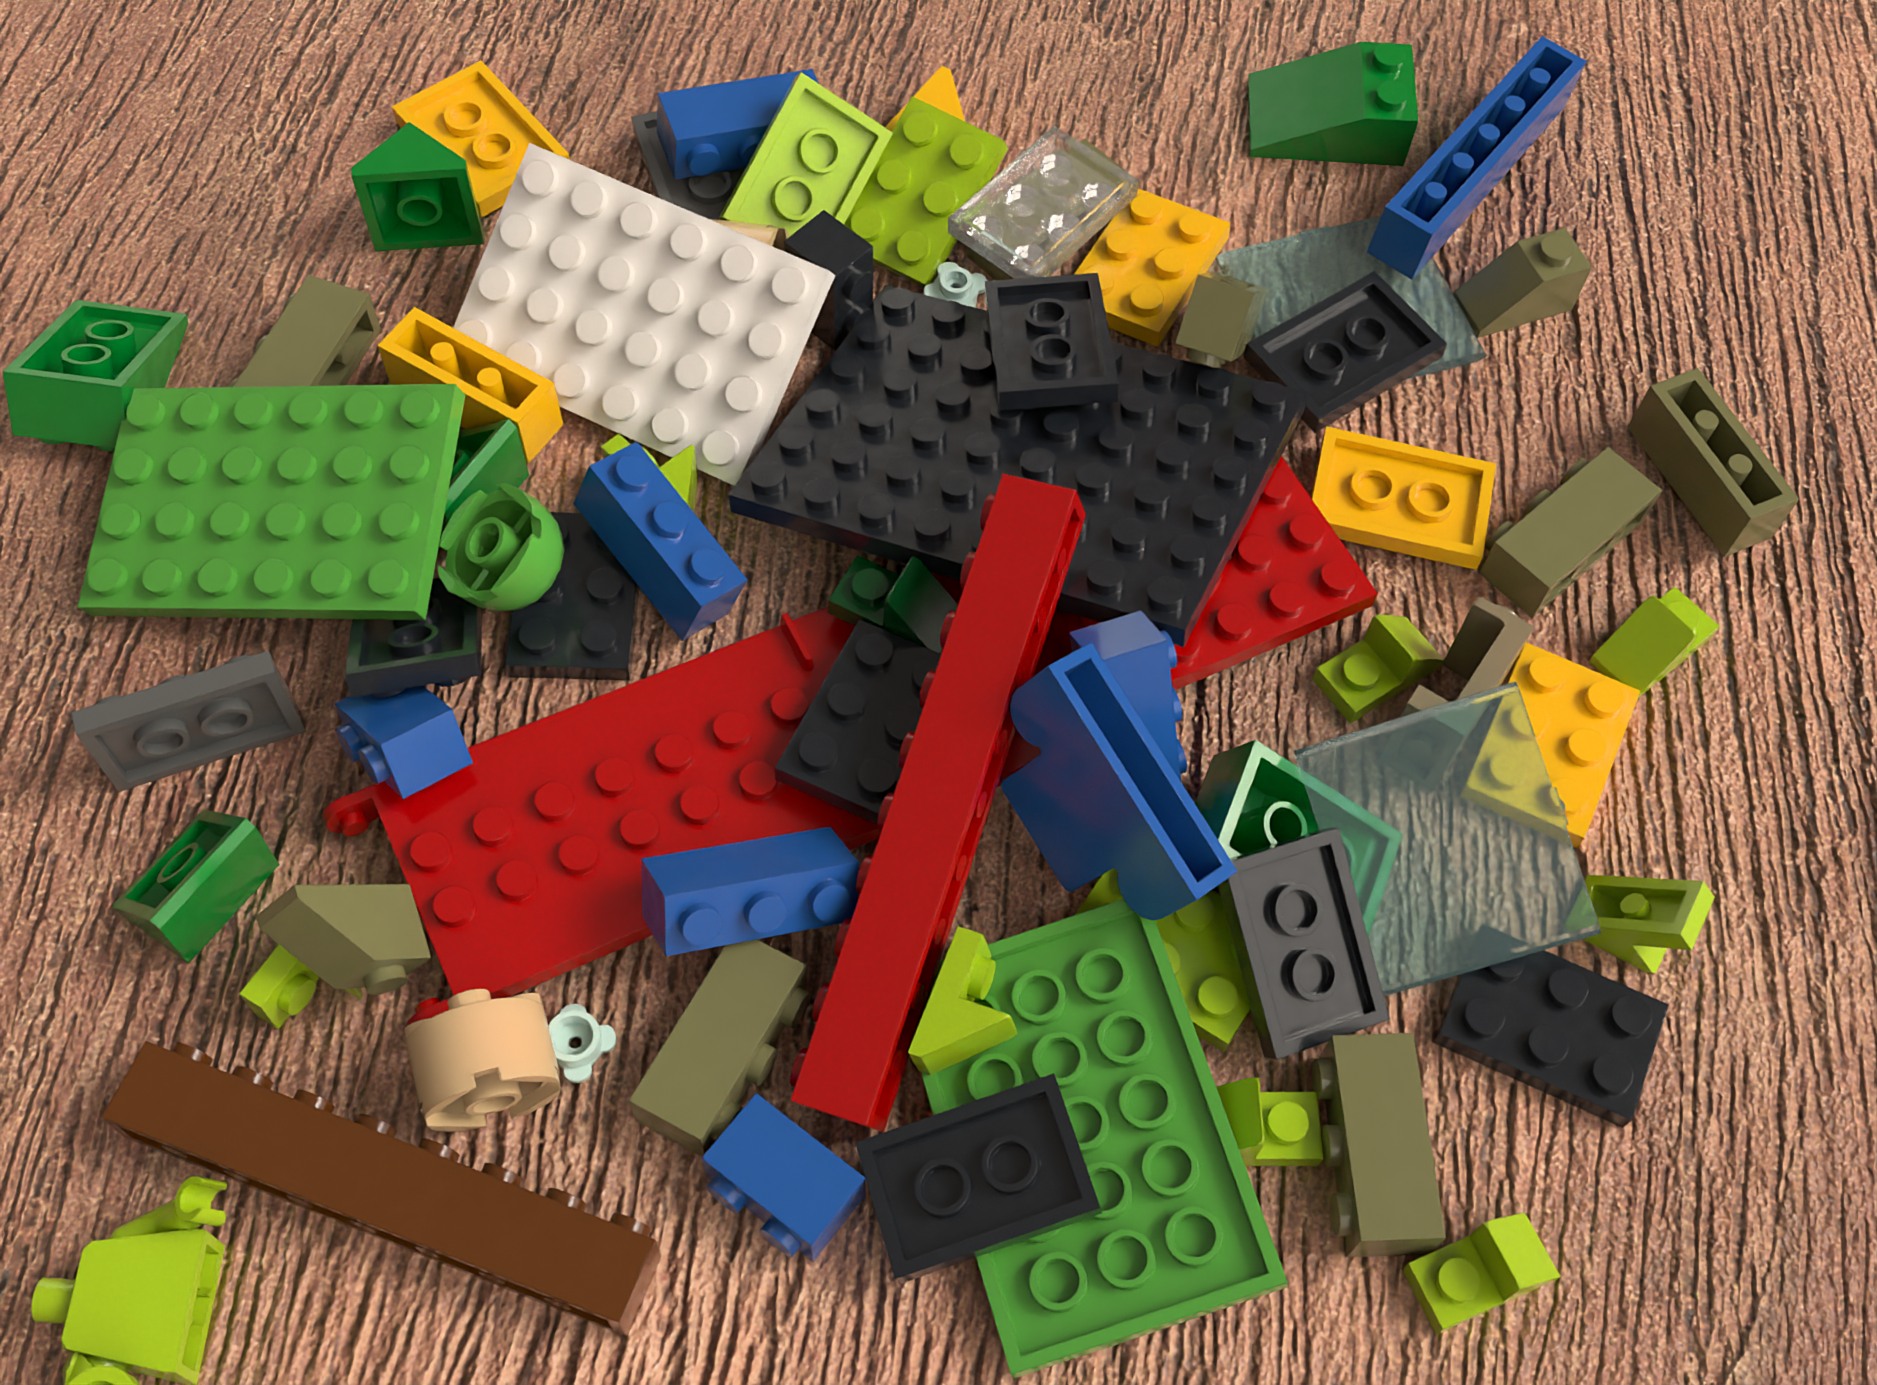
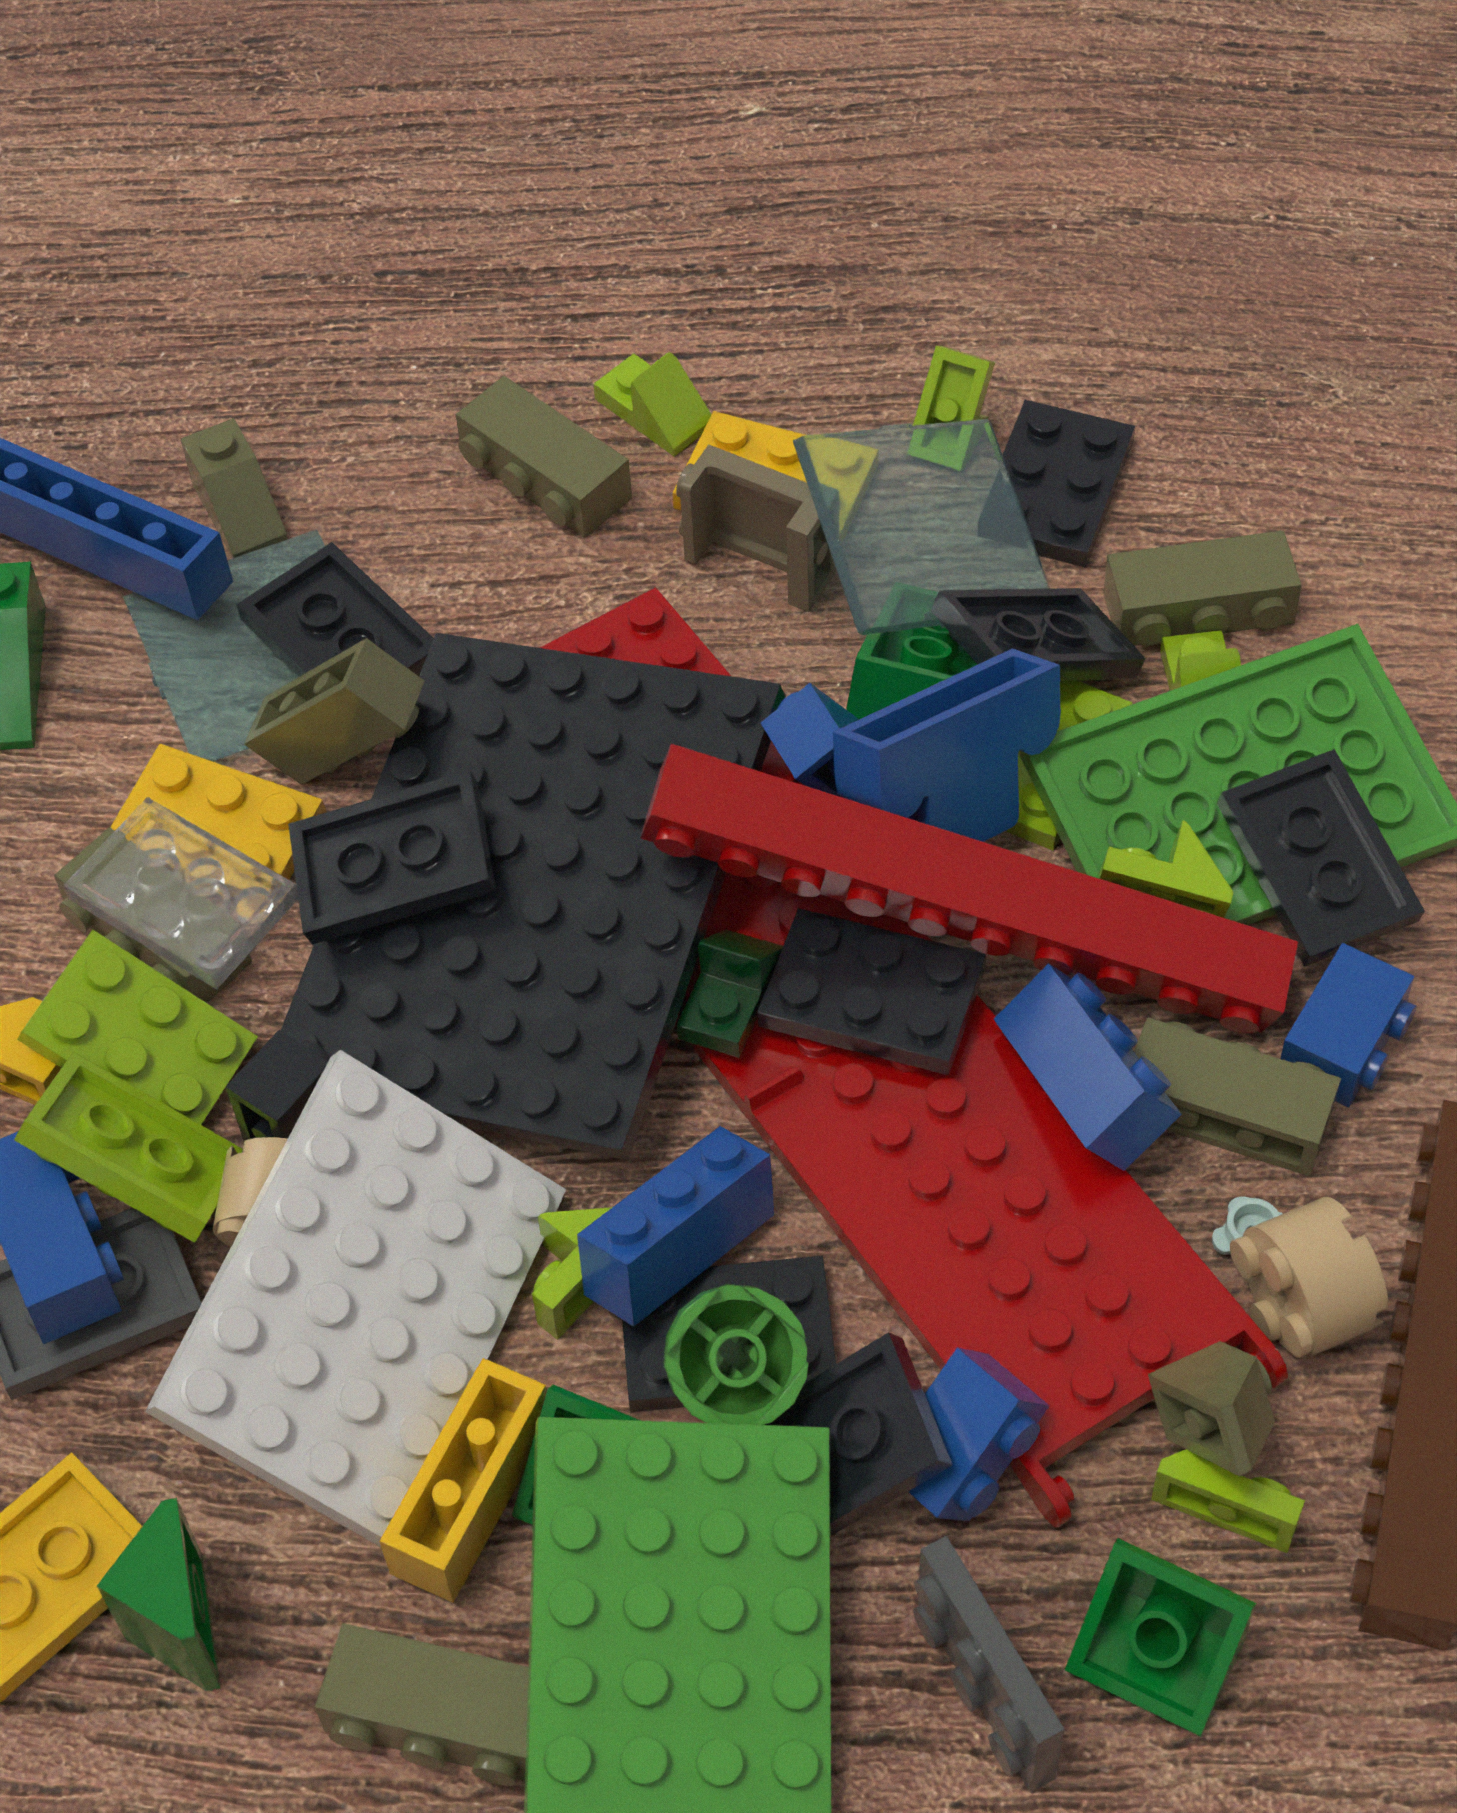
camera: 90 degrees left, 5 degrees down
light aqua plate [924,262,987,307] -> none
yellow plate [1311,426,1496,570] -> none
lime slope [1312,614,1445,724] -> none
lime slope [1402,1212,1561,1335] -> none
olive brick [1627,368,1799,557] -> none

